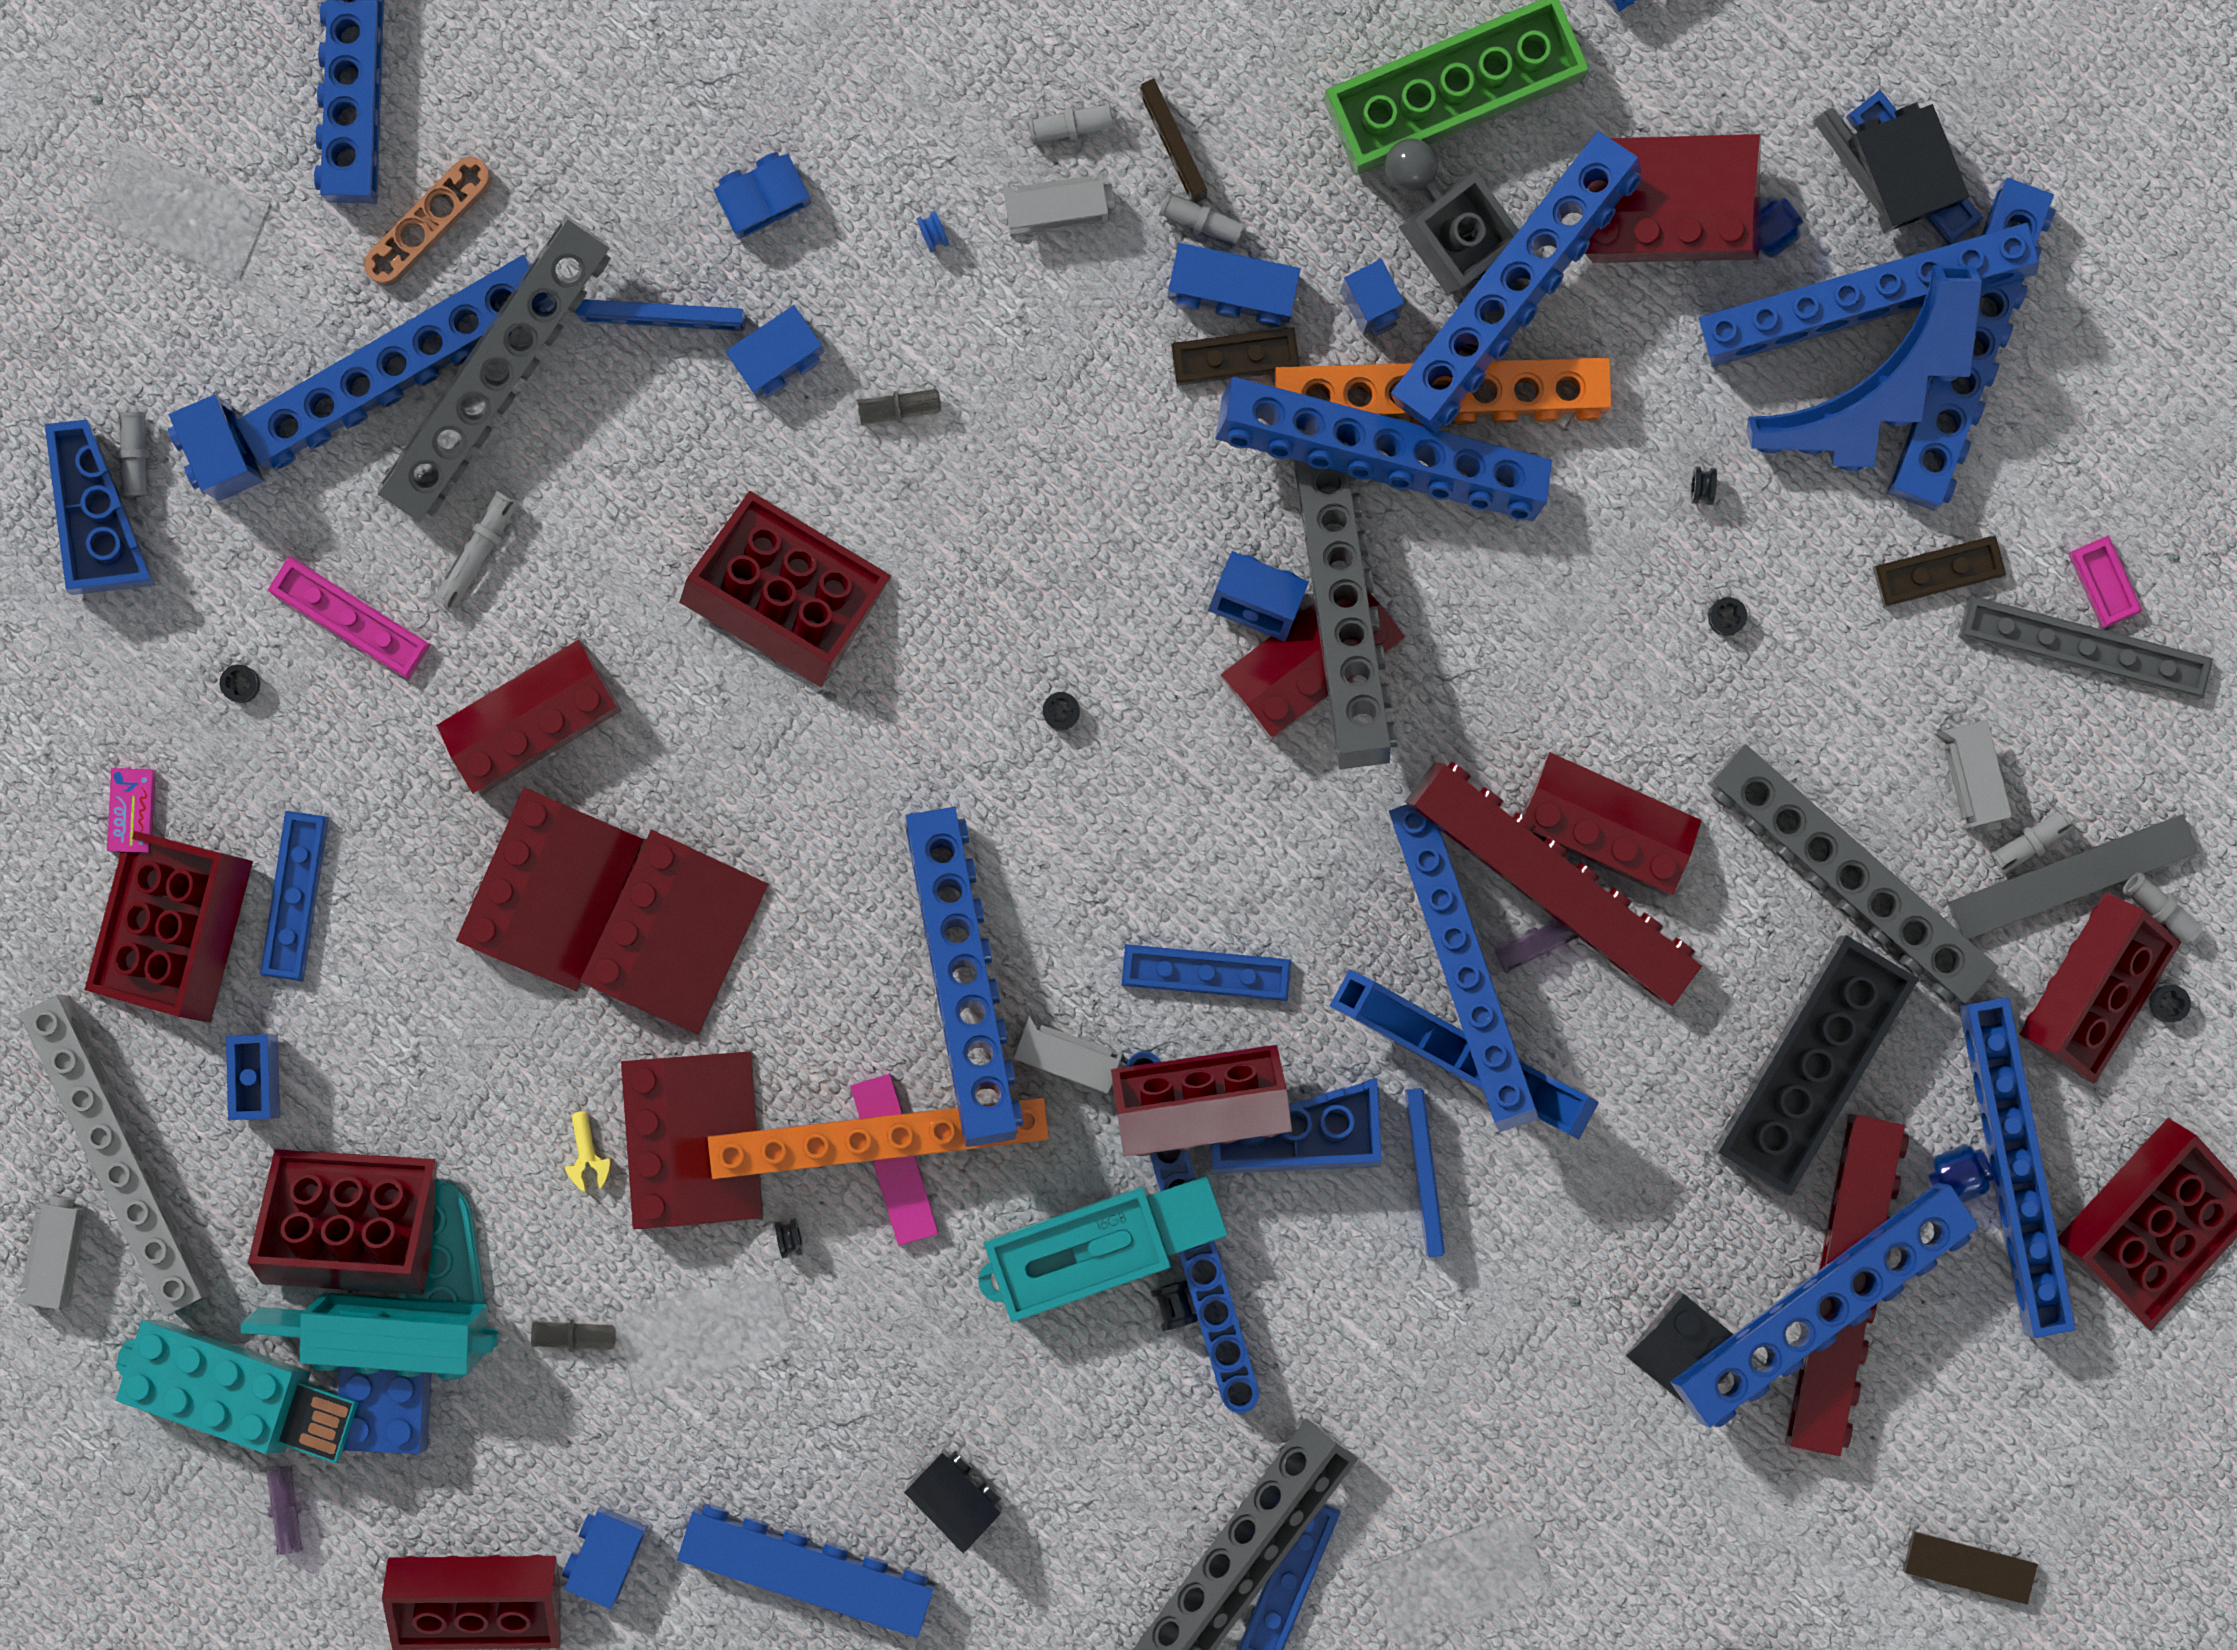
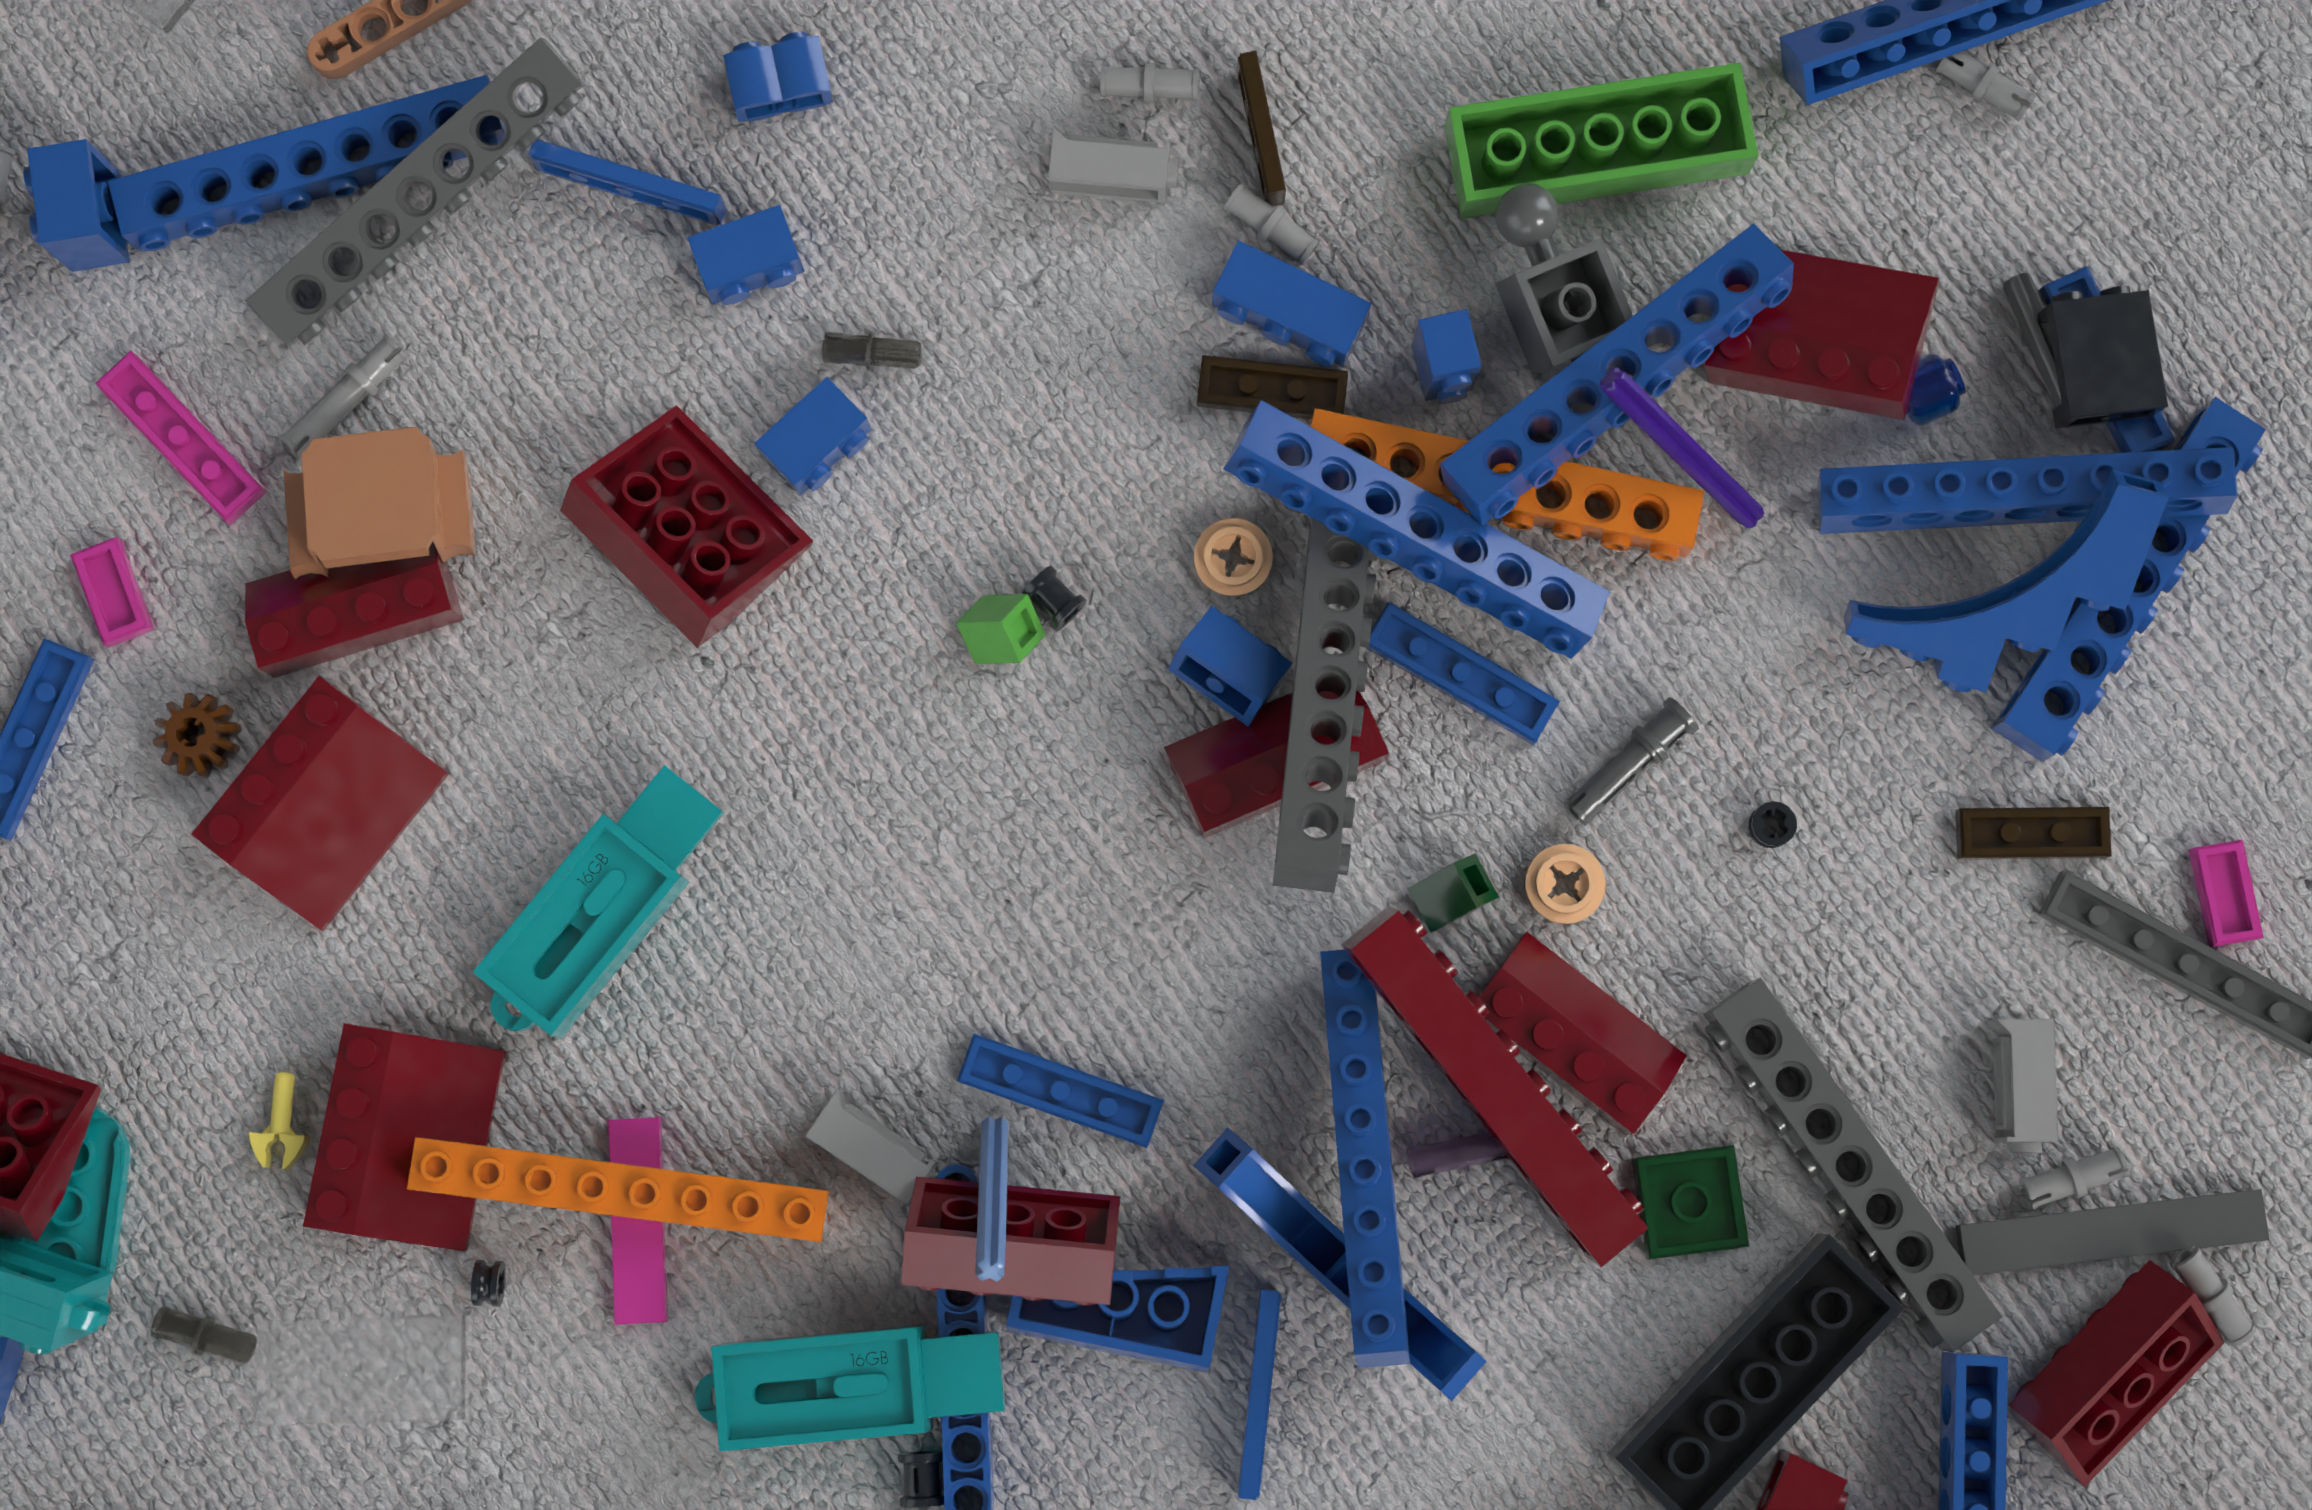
camera: 10 degrees right, 5 degrees down
black bush [219,664,261,703] -> none
dark red slope [580,829,769,1035] -> none
blue brick [905,807,1023,1148] -> none
blue bush [916,210,949,253] -> none
black bush [1043,692,1080,730] -> none
black bush [1691,466,1717,505] -> none
black bush [2149,985,2191,1022] -> none
none -> dark pink tile [70,537,155,648]
none -> reddish brown gear [152,693,242,778]
none -> nougat piece [284,427,476,579]
none -> teal piece [473,765,724,1039]
none -> blue brick [754,377,872,496]
none -> bright green panel [956,594,1046,664]
none -> medium blue axle [975,1116,1009,1282]
none -> black bush [1022,565,1087,632]
none -> light nougat gear [1194,518,1273,597]
none -> blue tile [1366,601,1560,746]
none -> dark green brick [1407,853,1499,933]
none -> light nougat gear [1525,844,1606,924]
none -> dark grey pin [1564,697,1699,826]
none -> dark purple axle [1600,368,1764,529]
none -> dark green tile [1631,1145,1750,1260]

